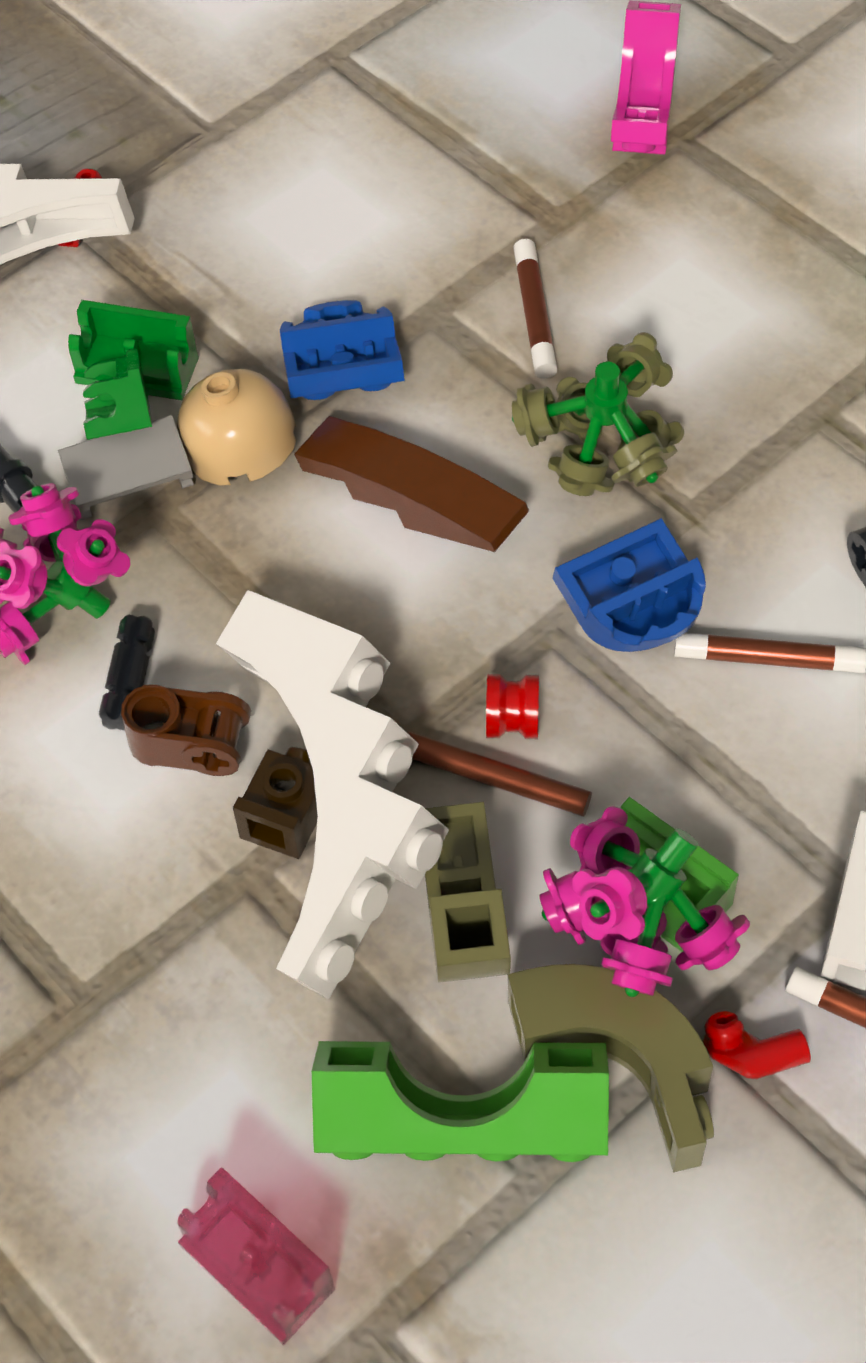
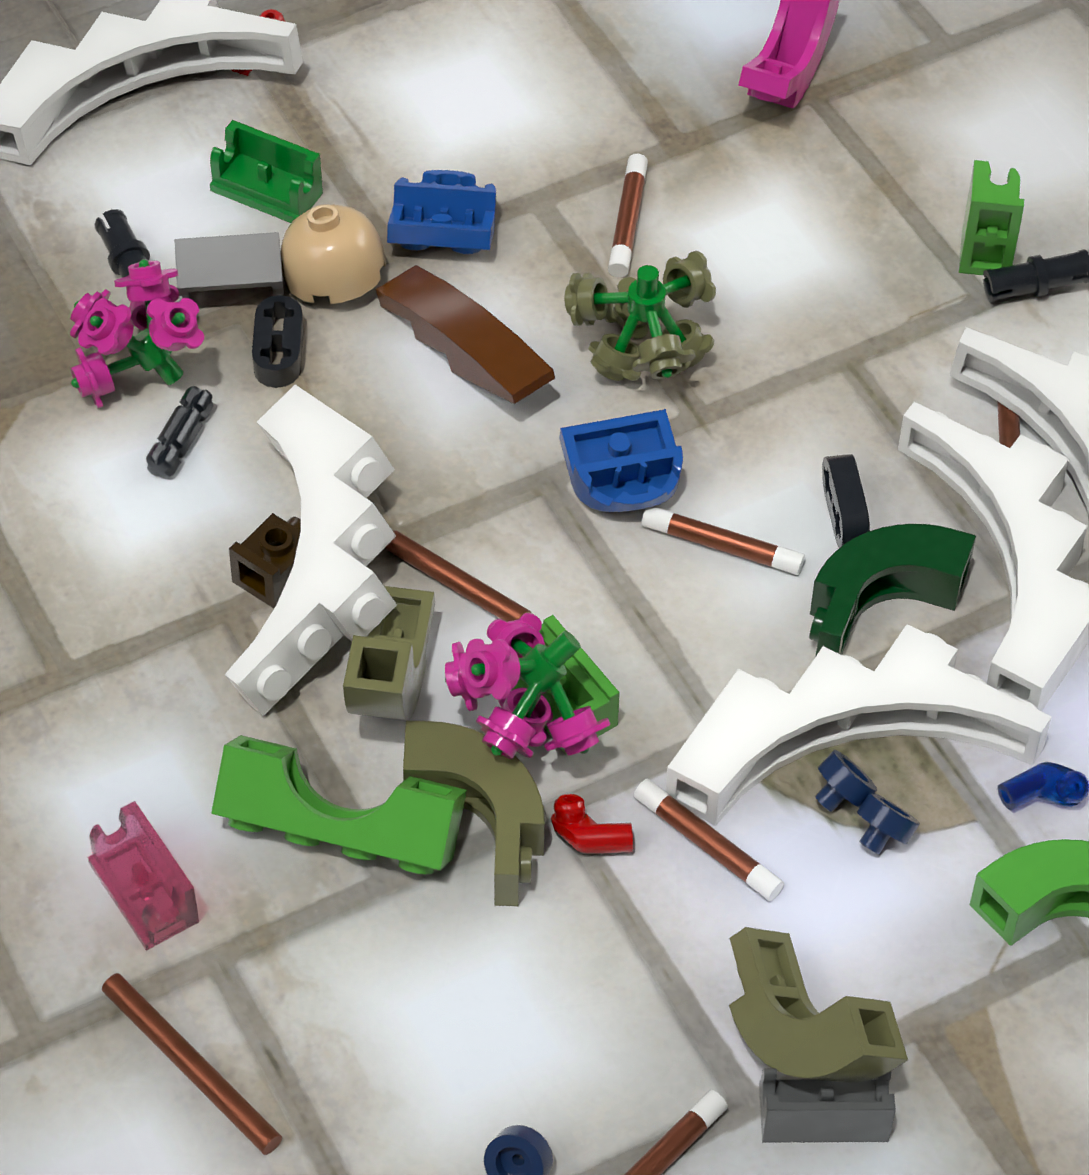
camera: 10 degrees right, 5 degrees down
green hinge [83,349,152,440] -> none
reddish brown piece [121,685,252,776] -> none
red wheel [486,674,539,739] -> none
none -> black beam [252,295,304,388]

